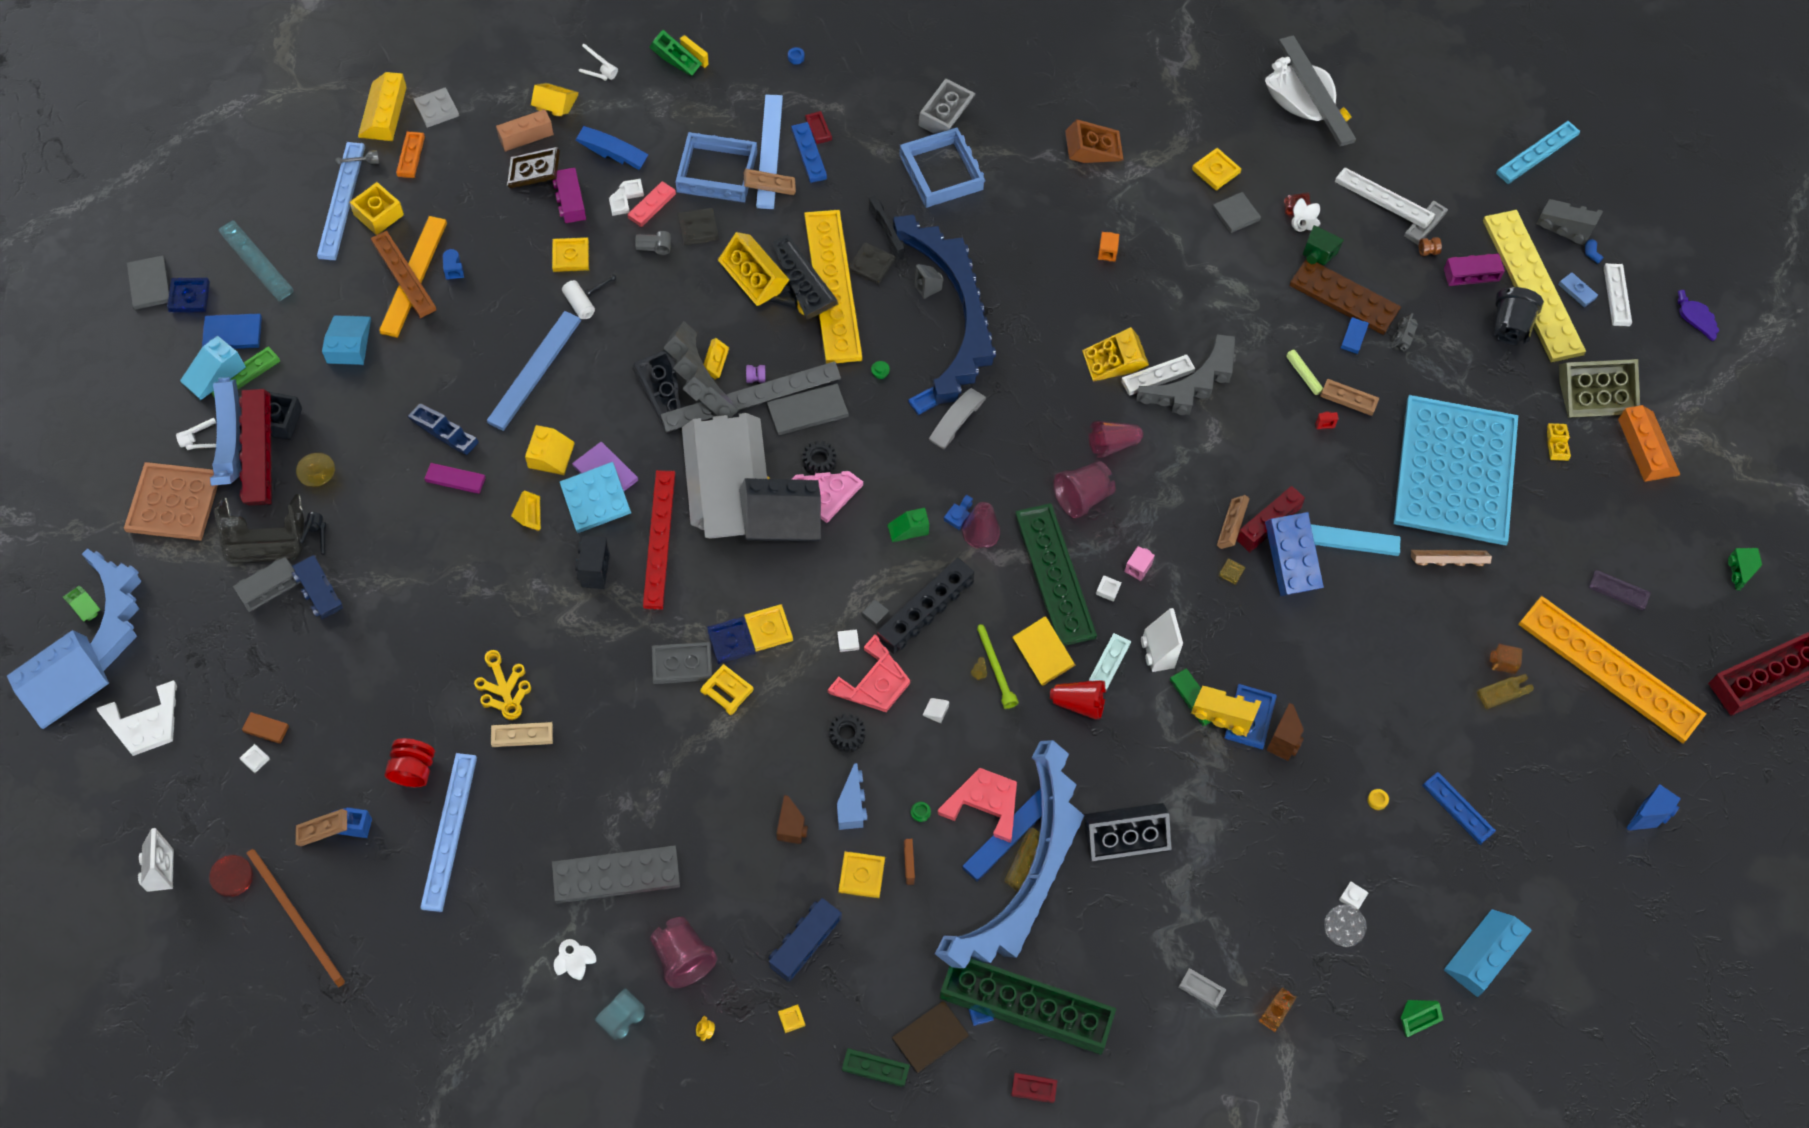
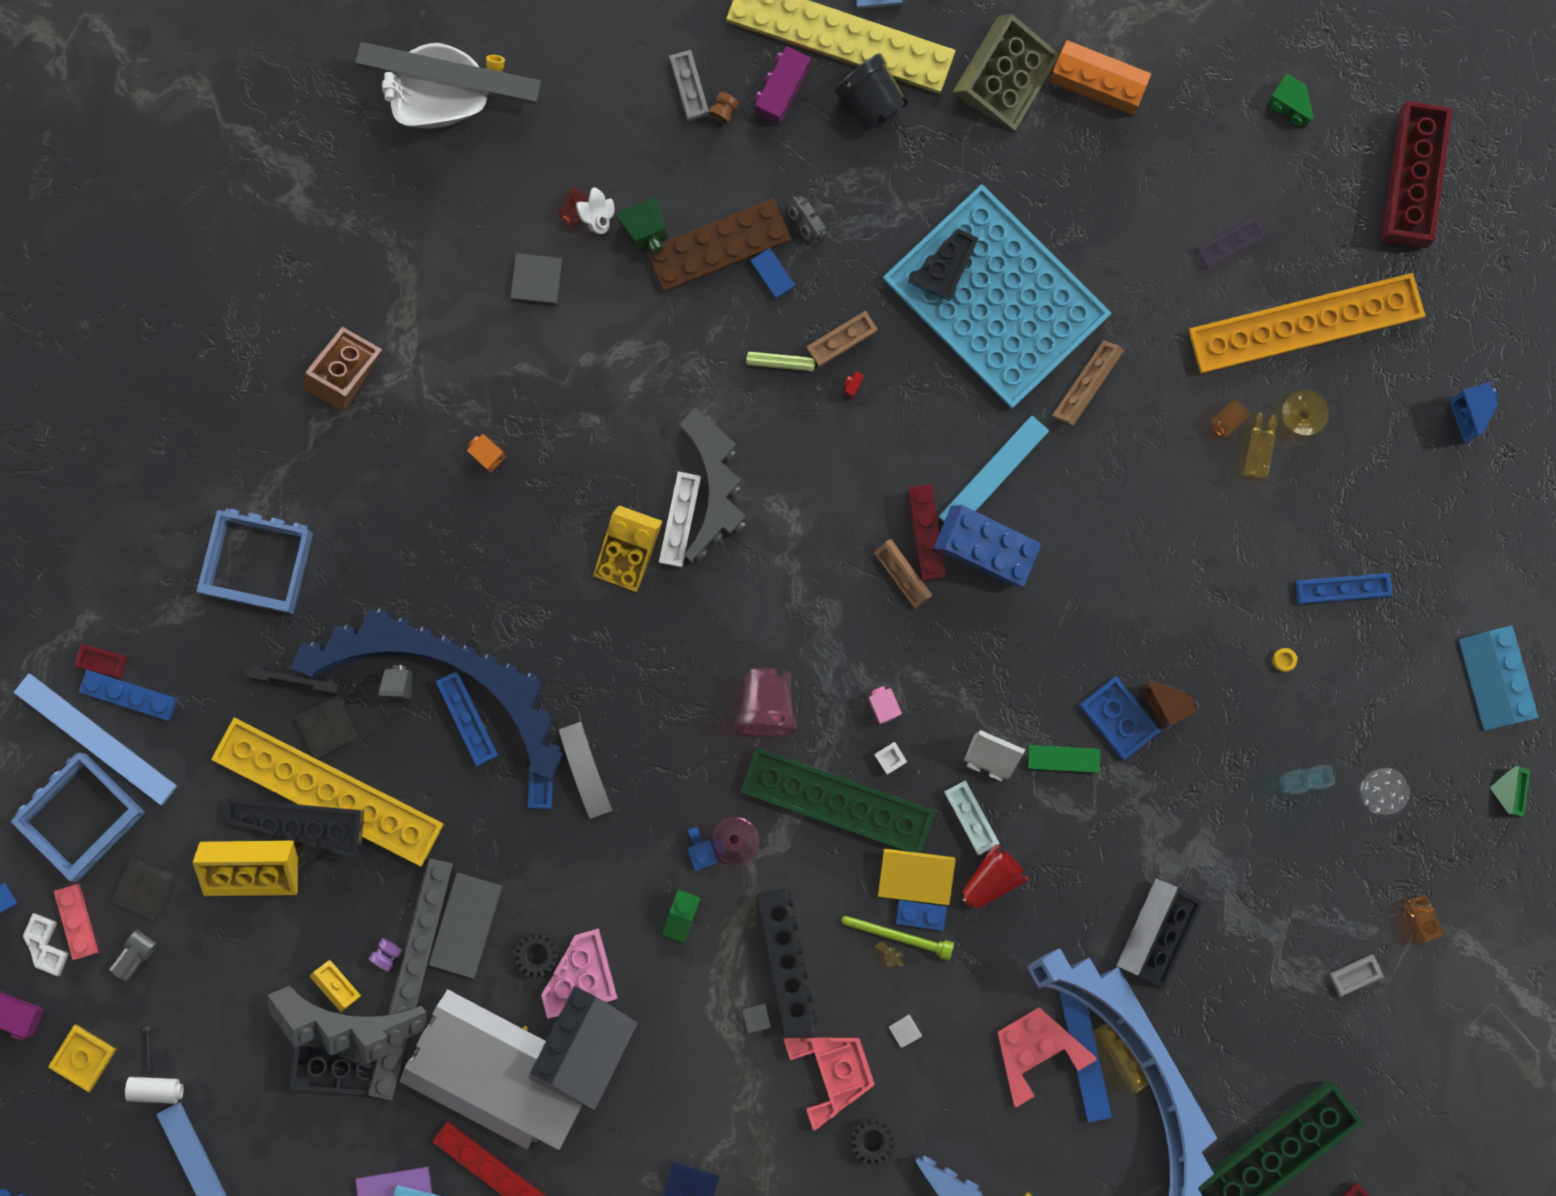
camera: 50 degrees left, 20 degrees up
medium nougat tile [744,169,796,195] -> none
yellow plate [744,604,793,652] -> none
white tile [837,630,859,652] -> none
green plate [871,361,890,379] -> none
dark orange tile [904,839,915,885] -> none
green plate [911,802,931,822] -> none
light grey slope [919,79,975,133] -> none
clear pink cone [1089,421,1143,458] -> none
yellow wedge [1191,686,1262,737] -> none
yellow plate [1192,148,1241,190] -> none
clear yellow tile [1219,558,1245,584] -> none
white tile [1335,168,1435,229] -> none
white plate [1339,882,1368,911] -> none
yellow slope [1547,423,1571,461] -> none
none -> blue plate [436,671,499,766]
none -> blue plate [896,900,947,931]
none -> black wing [908,229,979,302]
none -> clear light blue brick [1279,765,1335,795]
none -> clear yellow dish [1282,390,1329,436]

